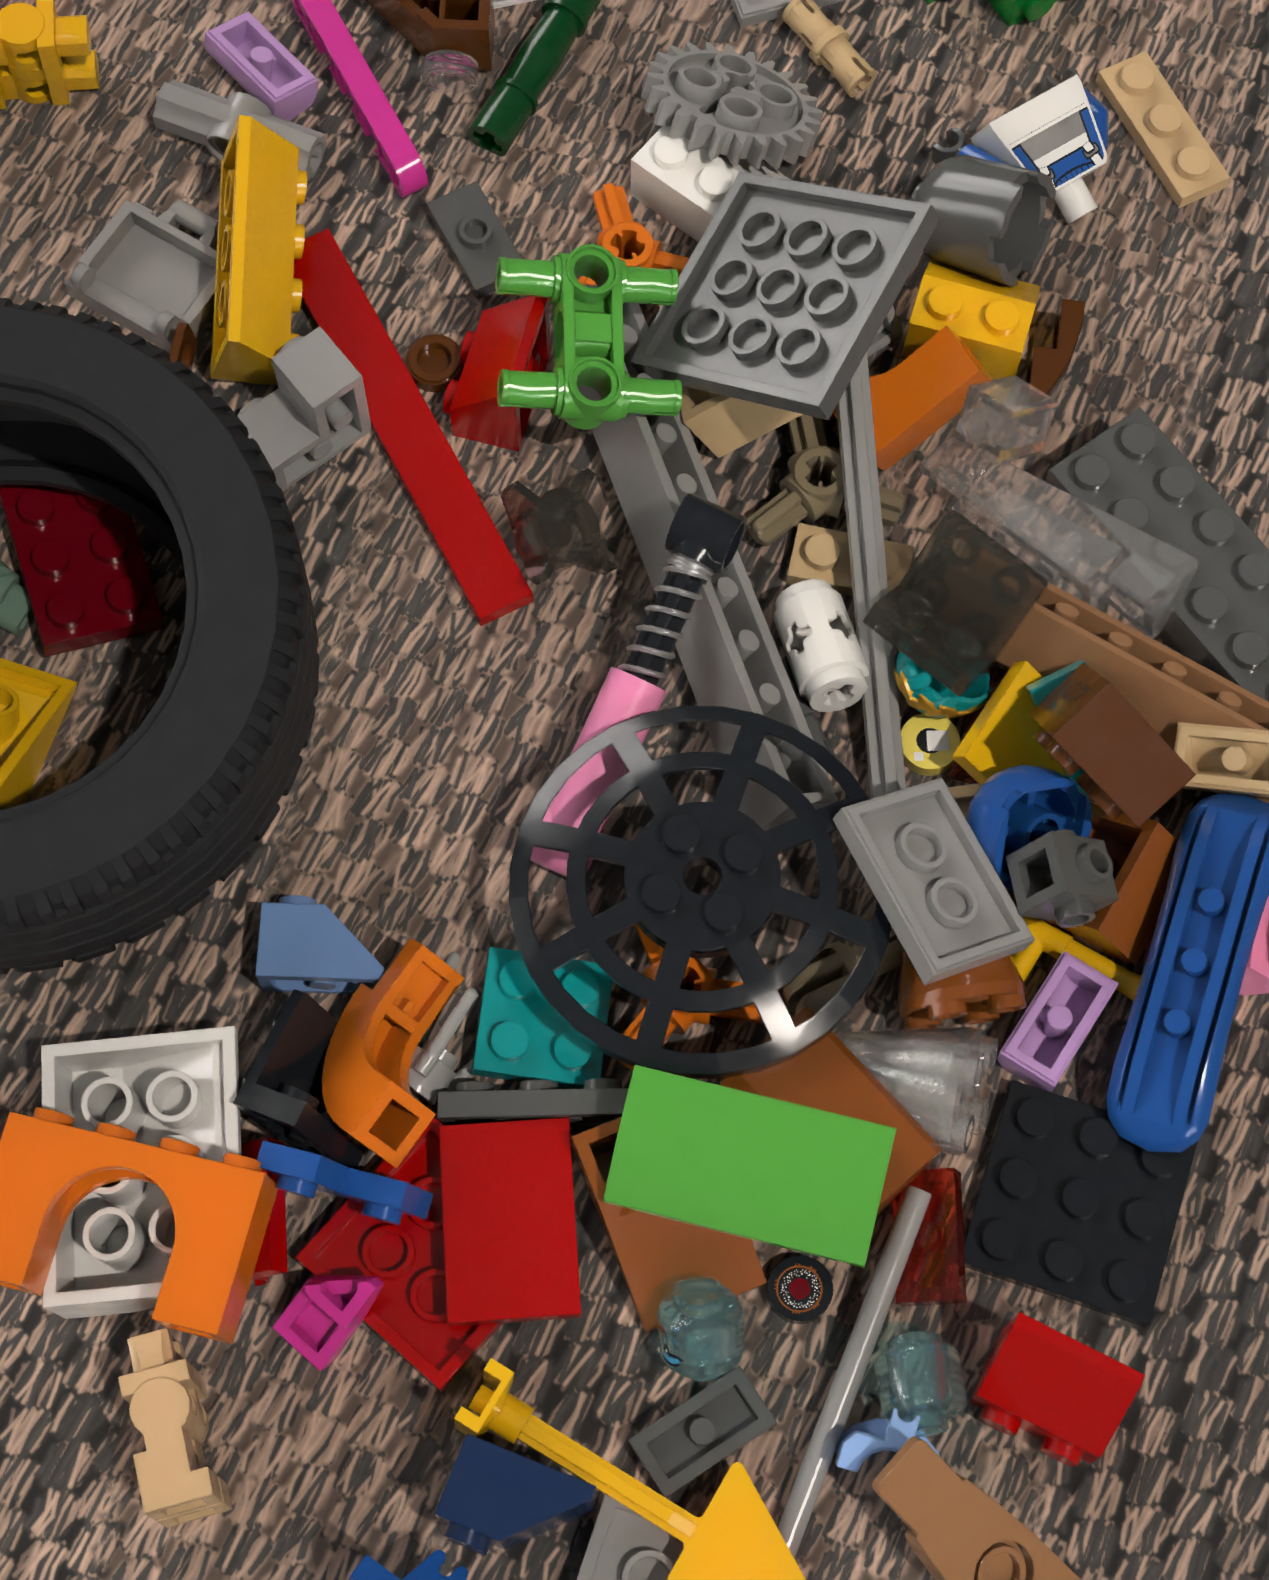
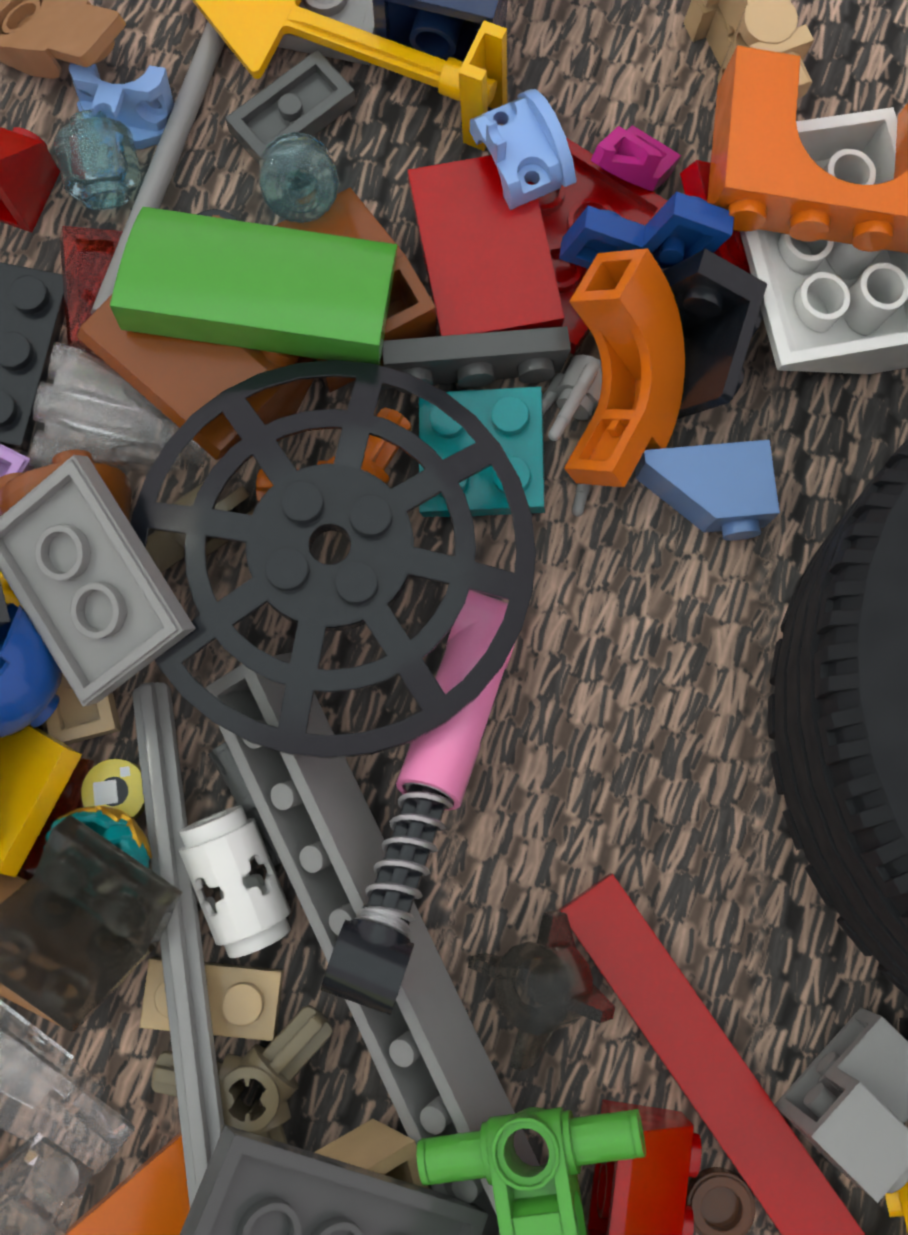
camera: 170 degrees right, 10 degrees up
none -> light blue piece [470,89,576,210]

